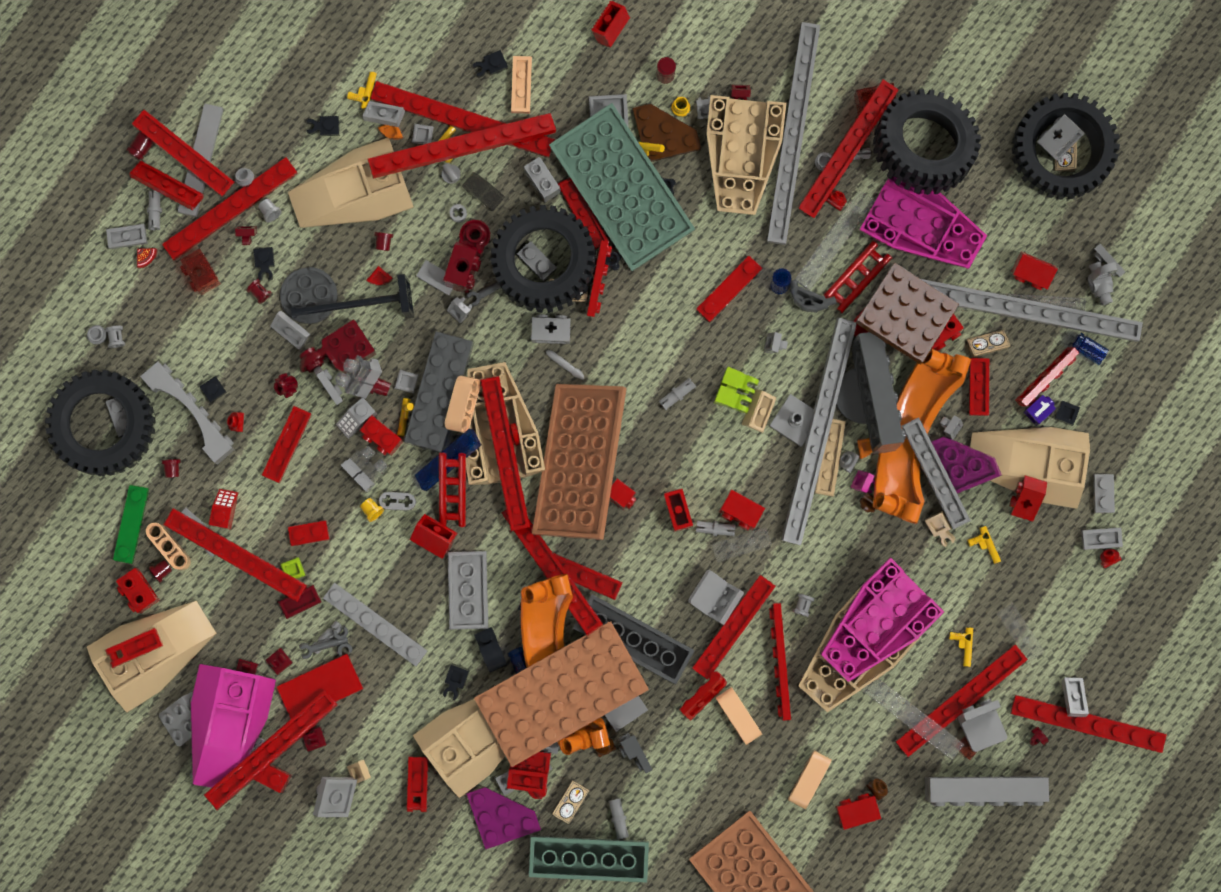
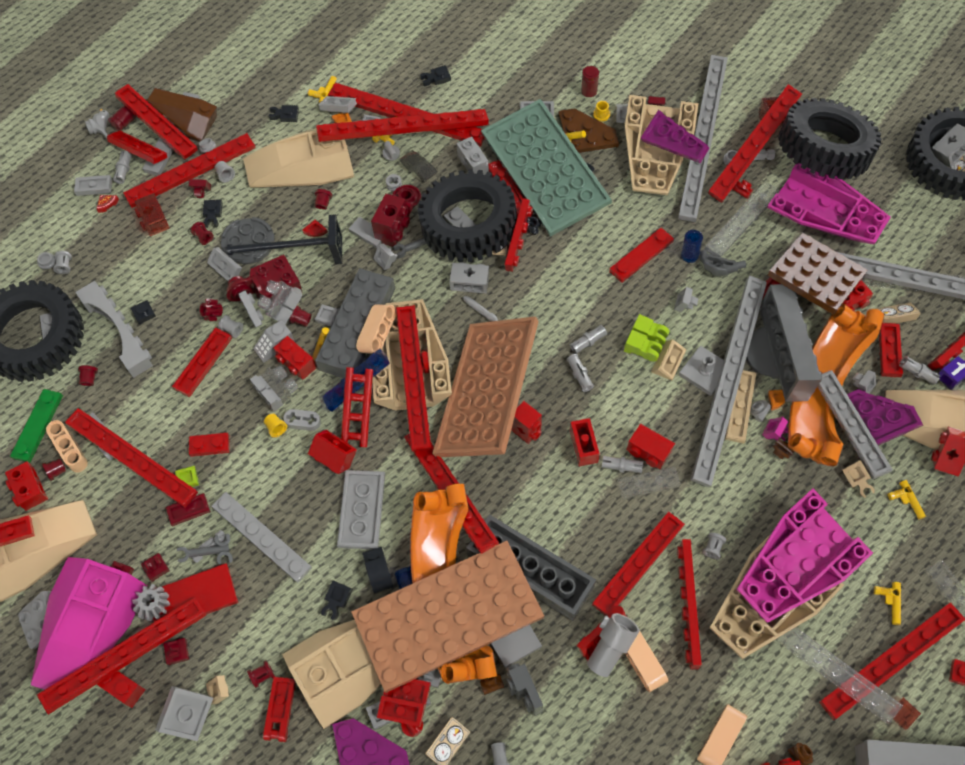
camera: 10 degrees right, 20 degrees down
red slope [209,489,239,530] -> none
red plate [227,412,244,432] -> none
light nougat plate [511,56,532,114] -> none
red tile [553,553,623,600] -> none
red brick [591,1,630,48] -> none
light grey bracket [688,570,744,625] -> none
red bar [823,241,892,314] -> none
light grey bracket [957,699,1007,752] -> none
red brick [1011,251,1058,290] -> none
none -> light grey animal [85,109,109,139]
none -> light grey gear [132,584,170,621]
none -> reddish brown wedge [147,88,217,142]
none -> light grey bush [218,315,243,338]
none -> dark red bush [247,660,276,688]
none -> light grey pin [567,354,594,392]
none -> light grey piece [587,613,640,677]
none -> magenta wing [641,109,709,163]
none -> light grey pin [899,356,940,385]

